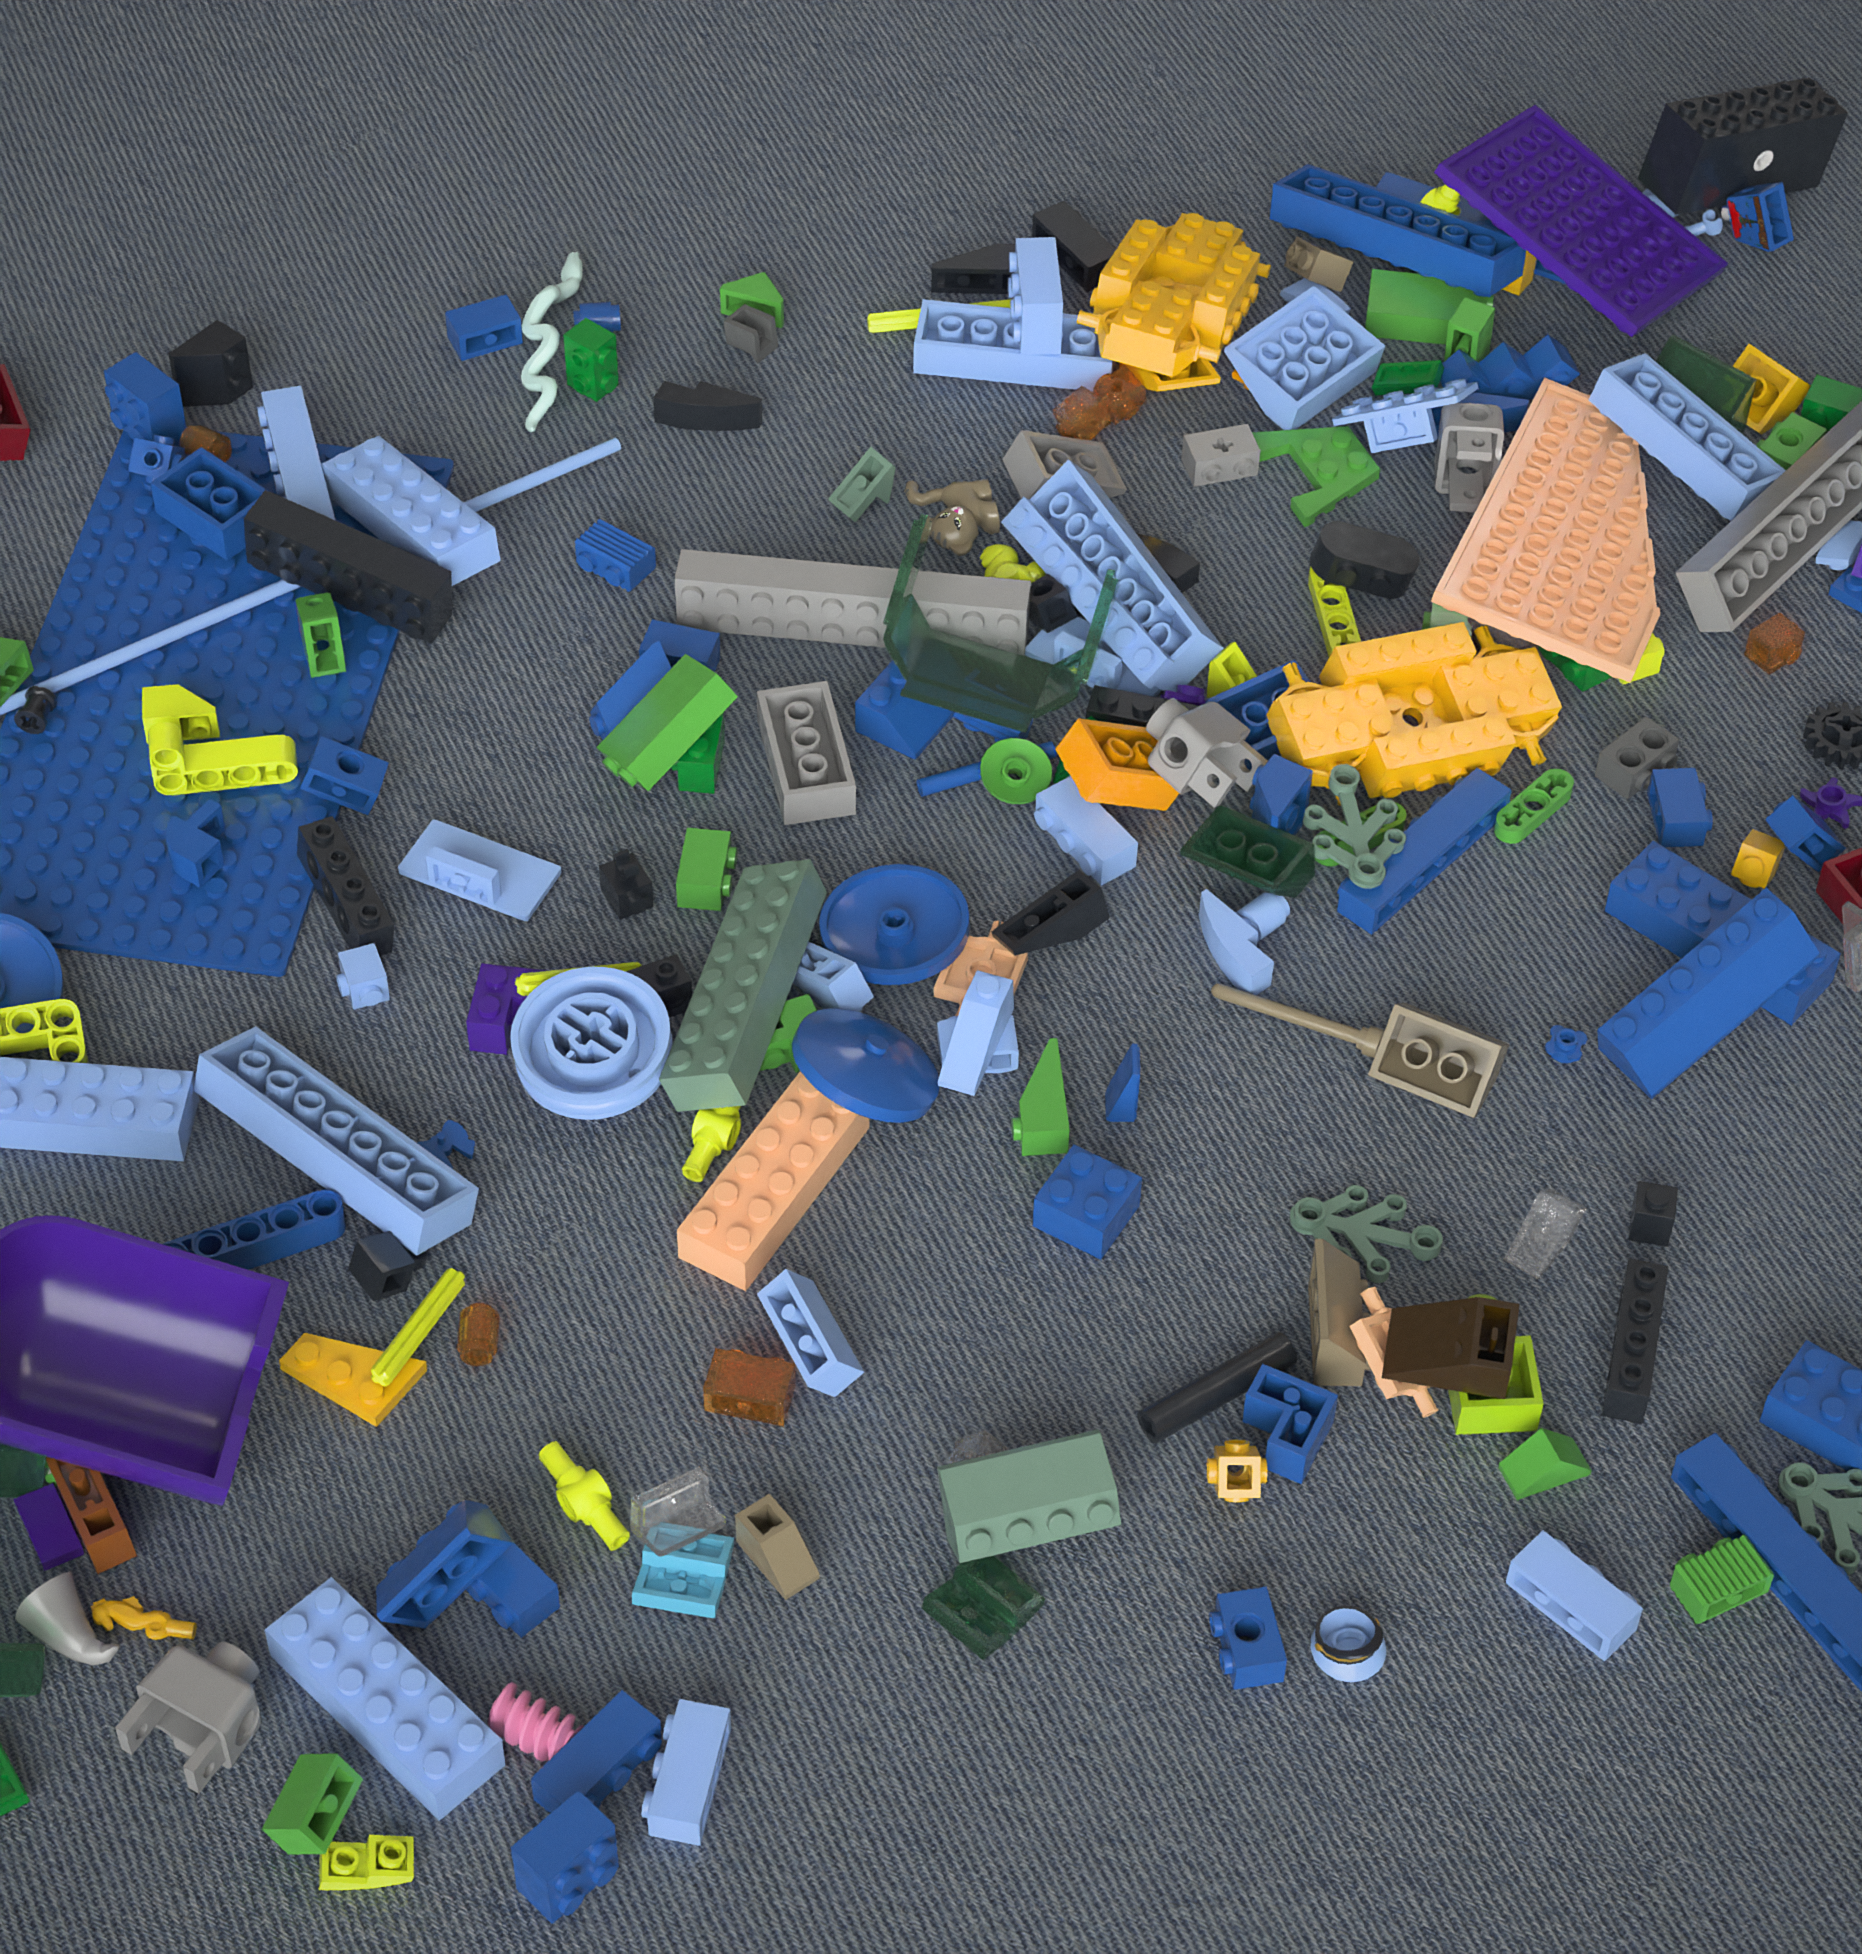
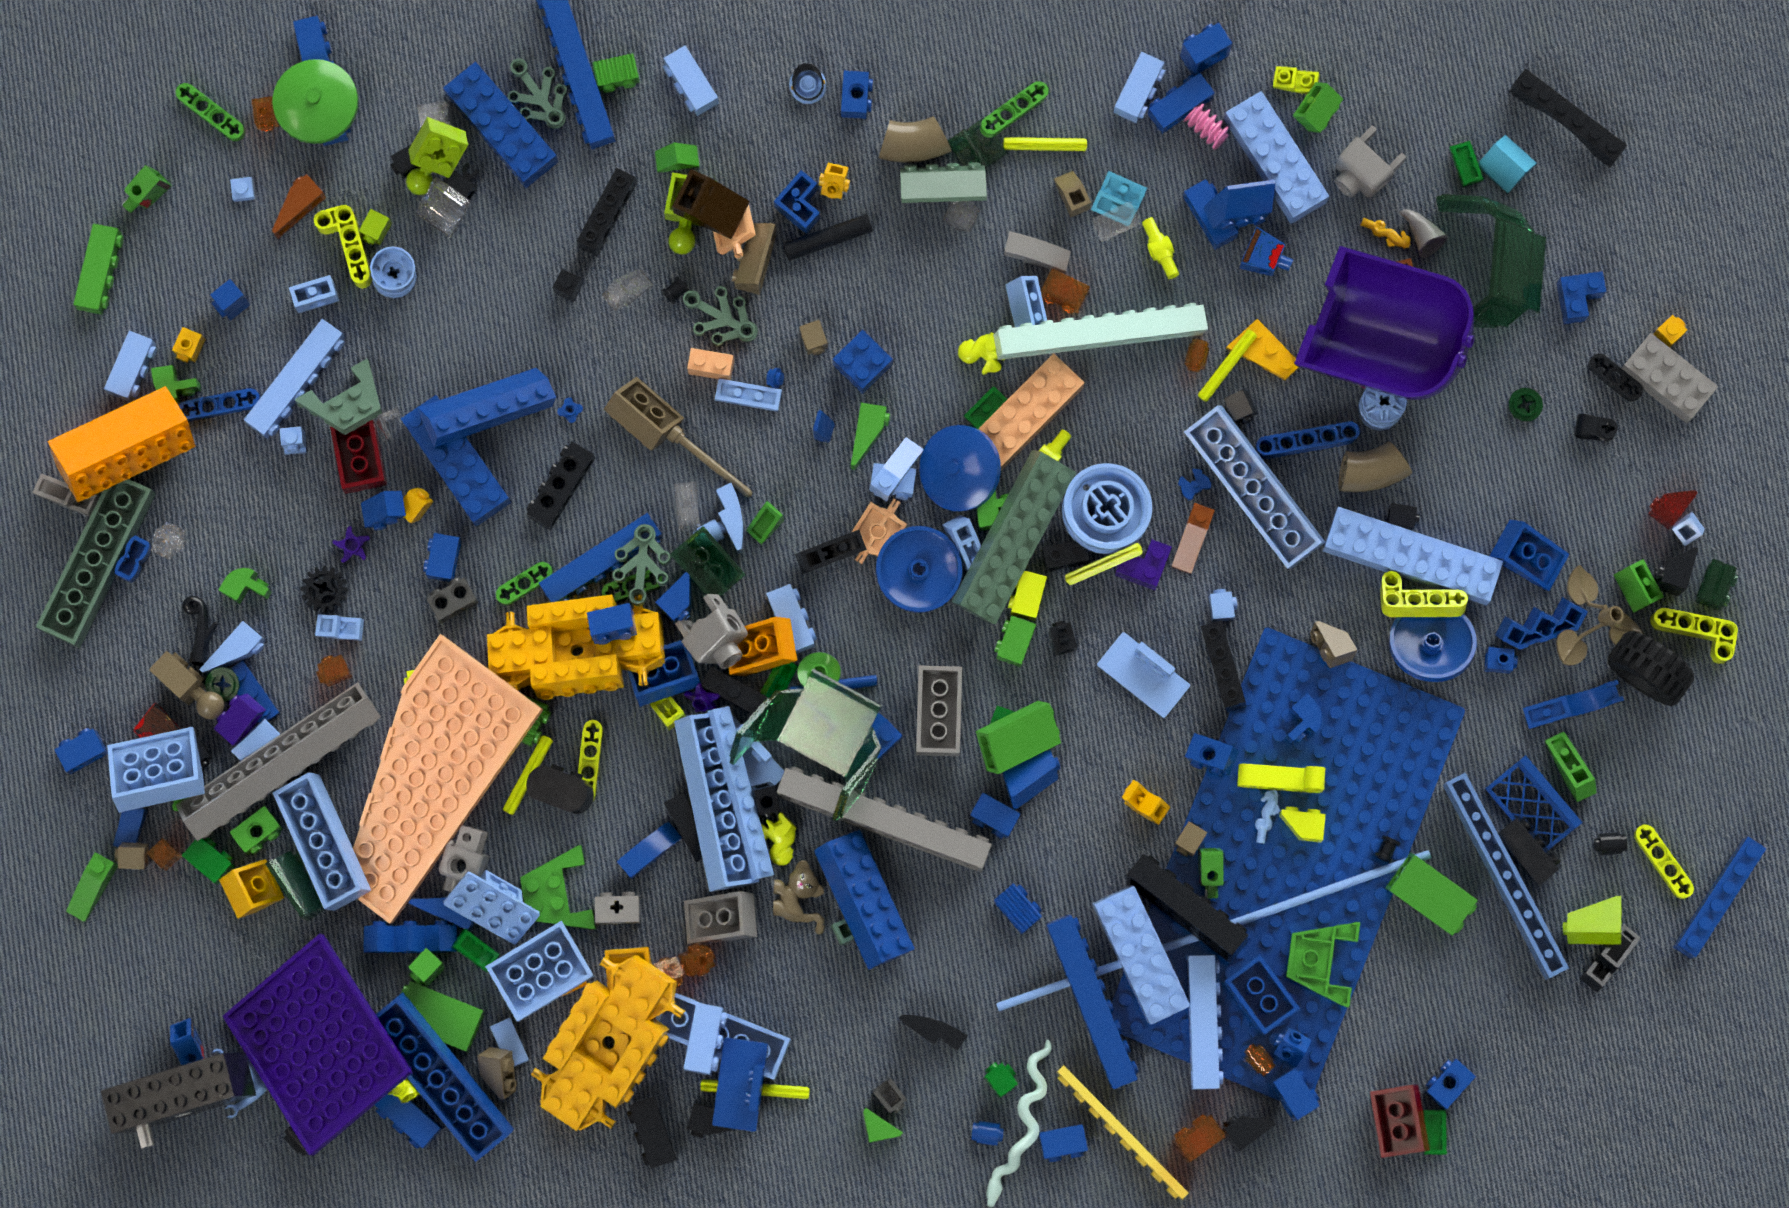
camera: 165 degrees left, 30 degrees up
none -> light blue slope [315,614,364,641]
none -> neon yellow axle [503,735,553,815]
none -> black brick [526,441,595,531]
none -> blue brick [587,603,637,645]
none -> blue slope [617,822,682,879]
none -> black bush [661,276,689,305]
none -> clear brick [674,482,701,531]
none -> light nougat brick [687,348,734,380]
none -> blue bracket [712,1037,768,1131]
none -> light blue plate [715,378,782,412]
none -> bright green slope [746,501,784,545]
none -> blue plate [766,368,784,389]
none -> dark tan brick [799,320,828,356]
none -> blue brick [814,830,915,970]
none -> dark tan brick [878,116,952,163]
none -> neon yellow animal [958,332,1005,375]
none -> green plate [964,386,1008,429]
none -> bright green beam [980,81,1049,138]
none -> light aqua brick [993,303,1208,360]
none -> neon yellow axle [1003,137,1087,151]
none -> light grey slope [1004,231,1071,272]
none -> neon yellow brick [1008,571,1047,621]
none -> blue brick [1045,914,1139,1089]
none -> light yellow plate [1057,1065,1188,1199]
none -> yellow brick [1122,780,1170,825]
none -> slope [1171,503,1215,574]
none -> clear orange brick [1172,1114,1226,1163]
none -> dark tan brick [1174,821,1207,857]
none -> blue torso [1239,227,1293,276]
none -> light blue animal [1255,790,1280,844]
none -> bright green wing [1286,922,1360,1008]
none -> slope [1310,621,1357,668]
none -> dark tan brick [1338,441,1412,493]
none -> black brick [1387,503,1420,531]

